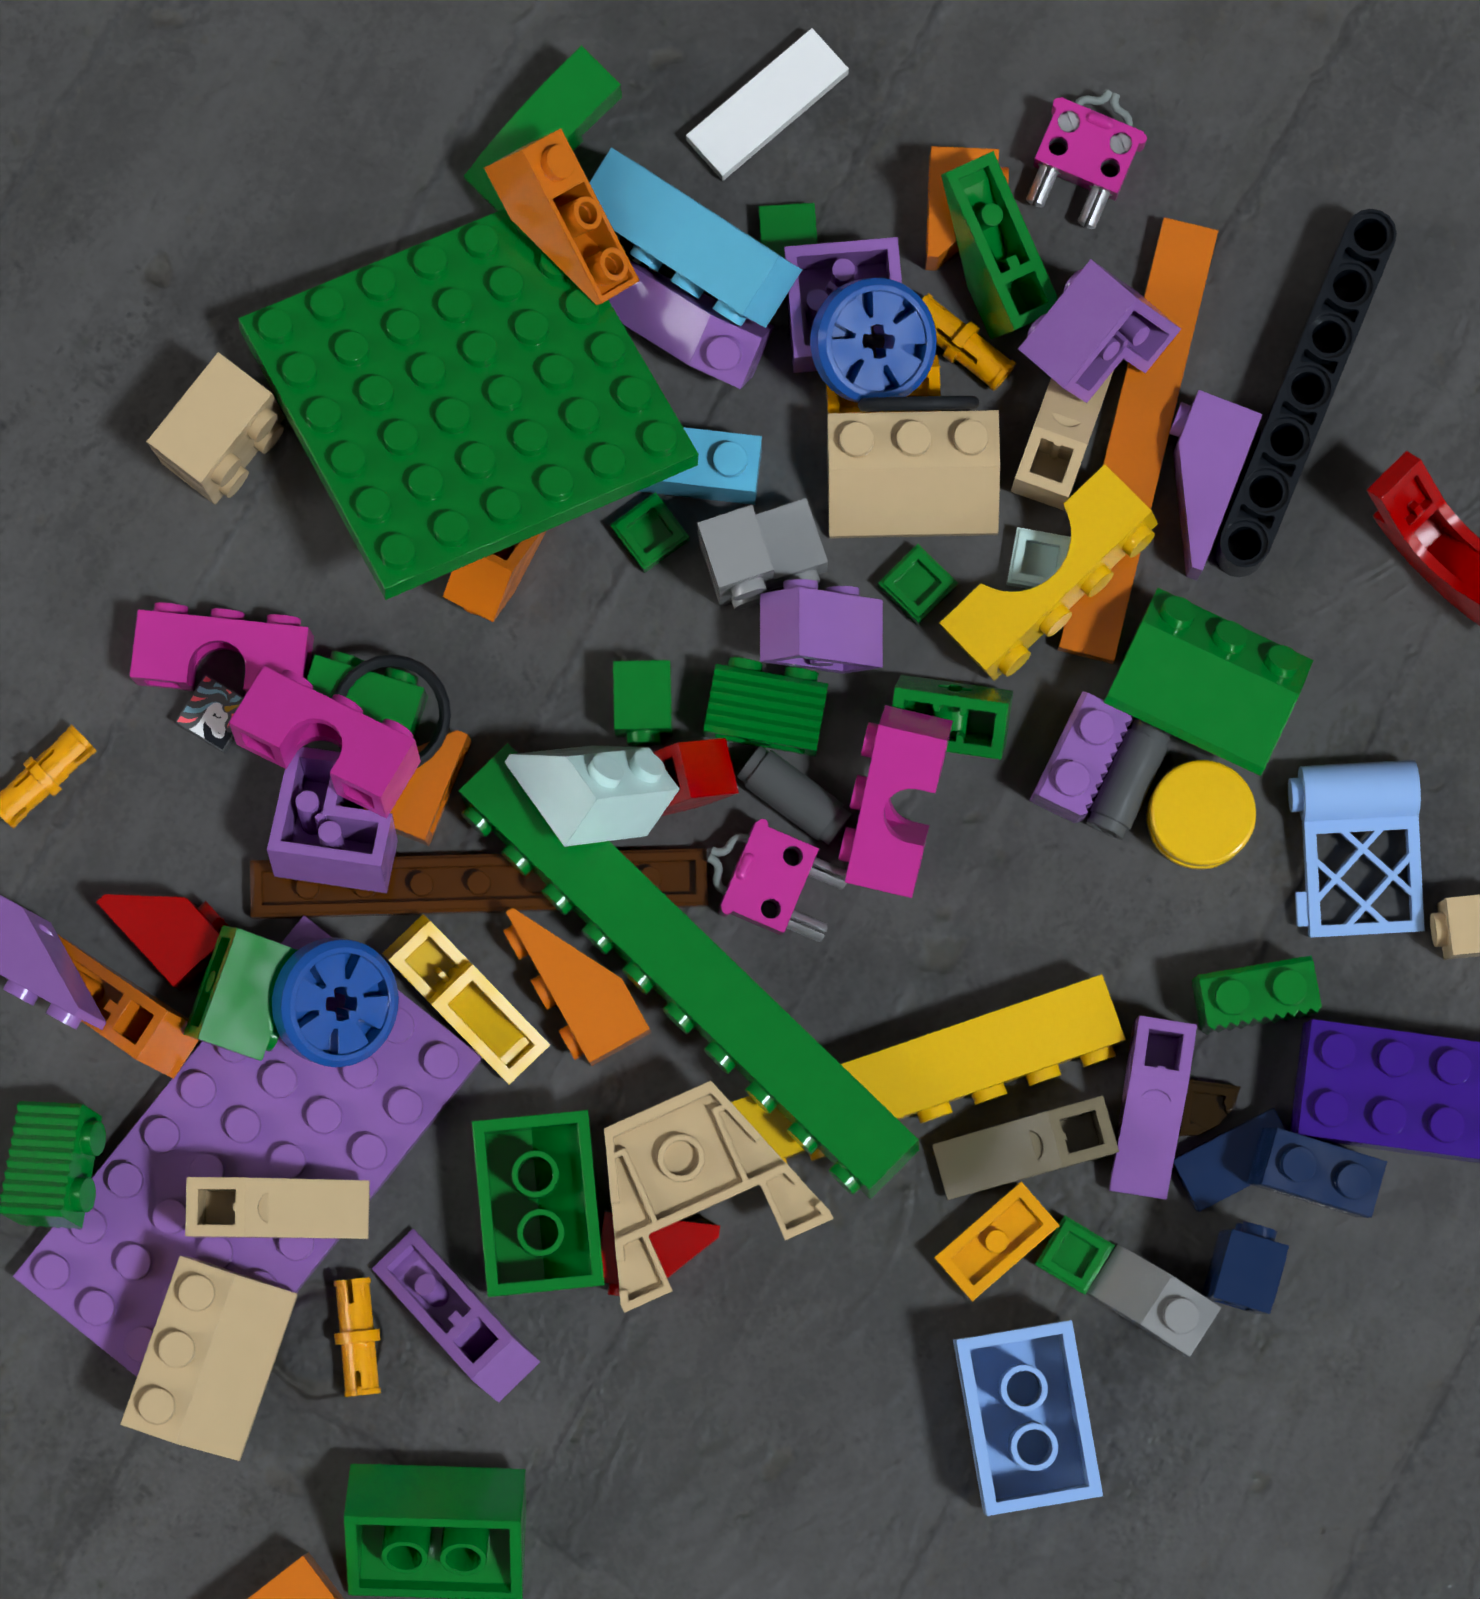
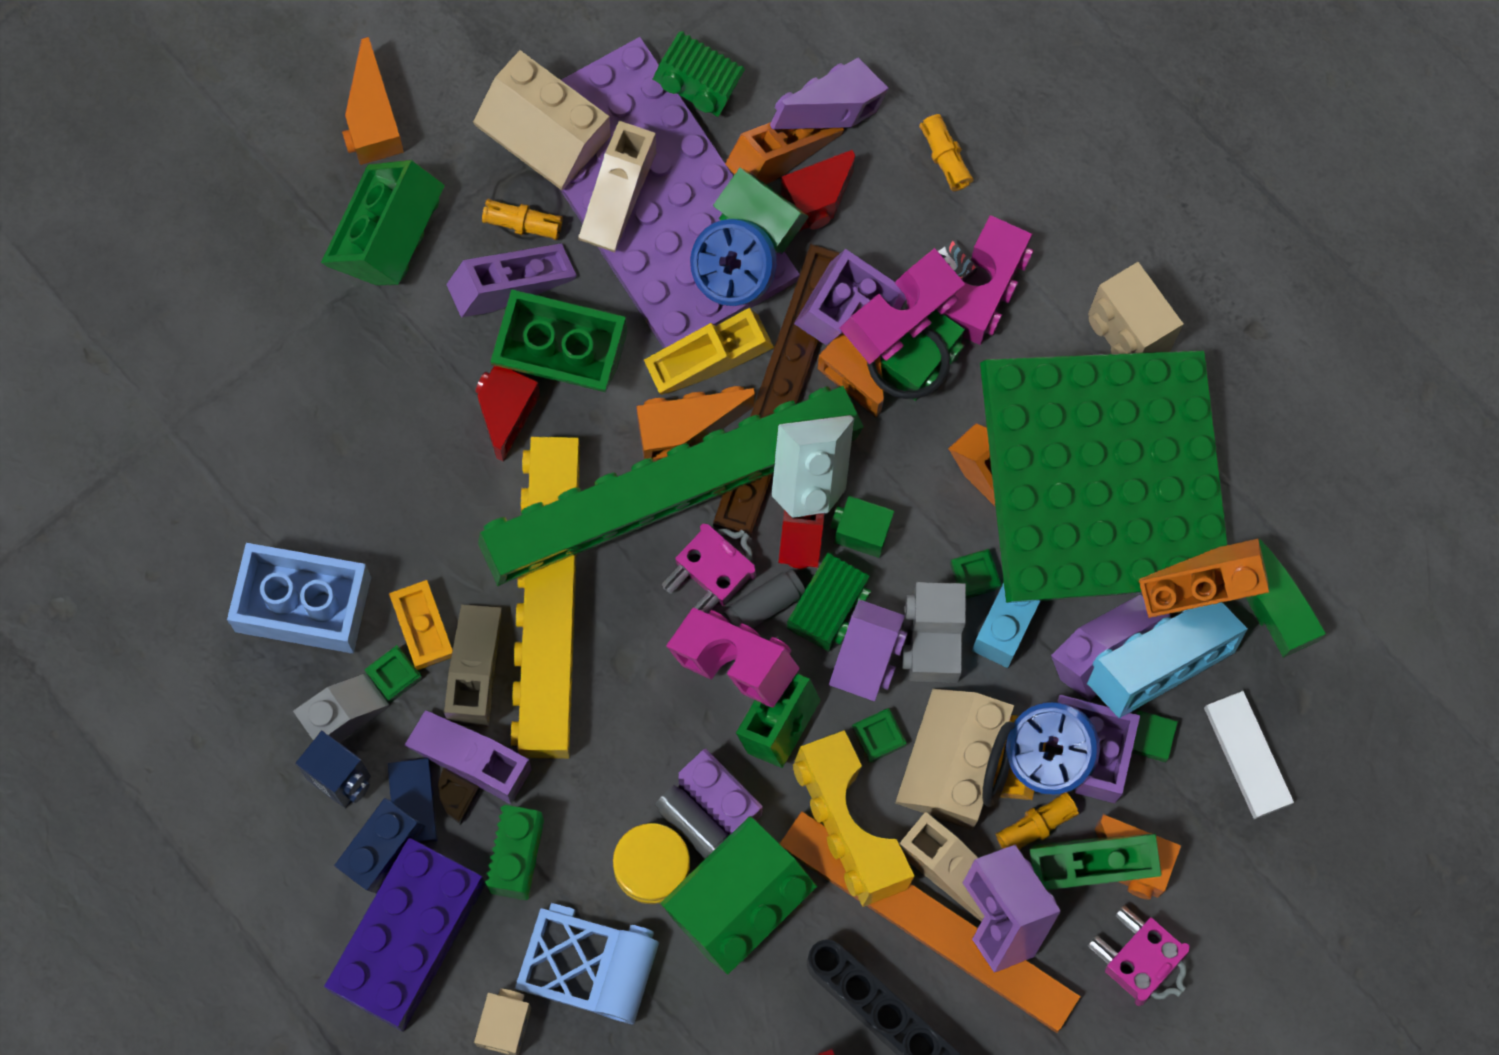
camera: 105 degrees right, 10 degrees down
tan wing [604,1081,833,1313] -> none
light aqua tile [1006,527,1071,589] -> none
medium lavender slope [1169,390,1262,581] -> none

